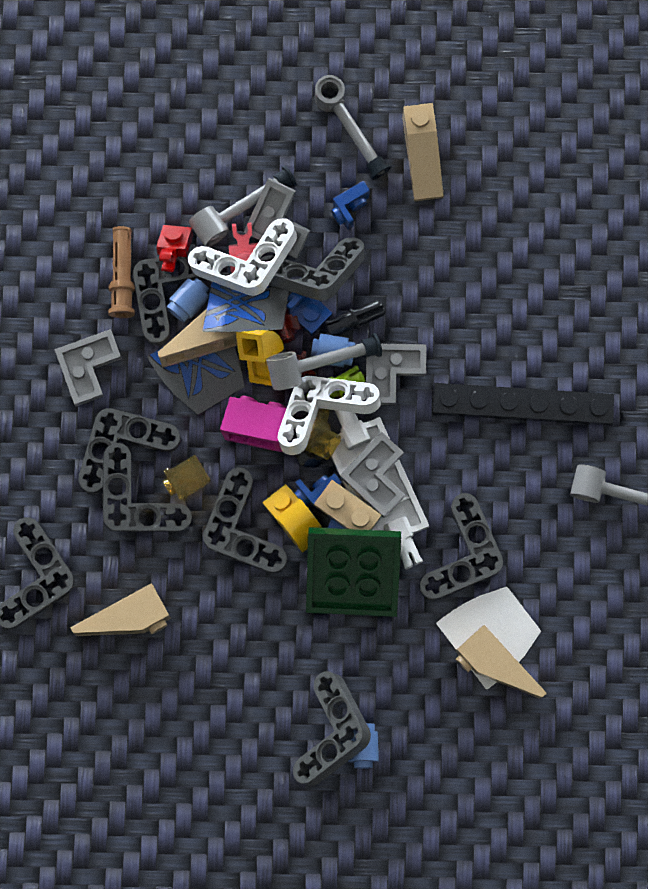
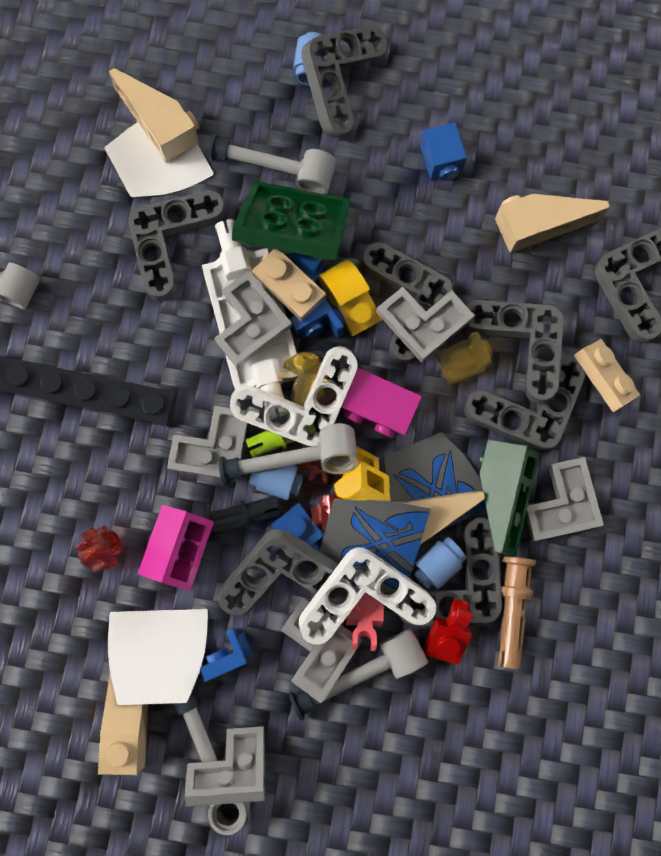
camera: 175 degrees left, 0 degrees up
none -> clear red gear [76,525,124,573]
none -> white sticker [108,609,208,705]
none -> dark pink brick [138,505,214,591]
none -> light grey plate [185,726,265,807]
none -> light grey piece [208,134,337,194]
none -> light grey plate [376,287,475,363]
none -> blue brick [420,122,467,181]
none -> slope [480,440,540,557]
none -> tan plate [574,339,640,412]

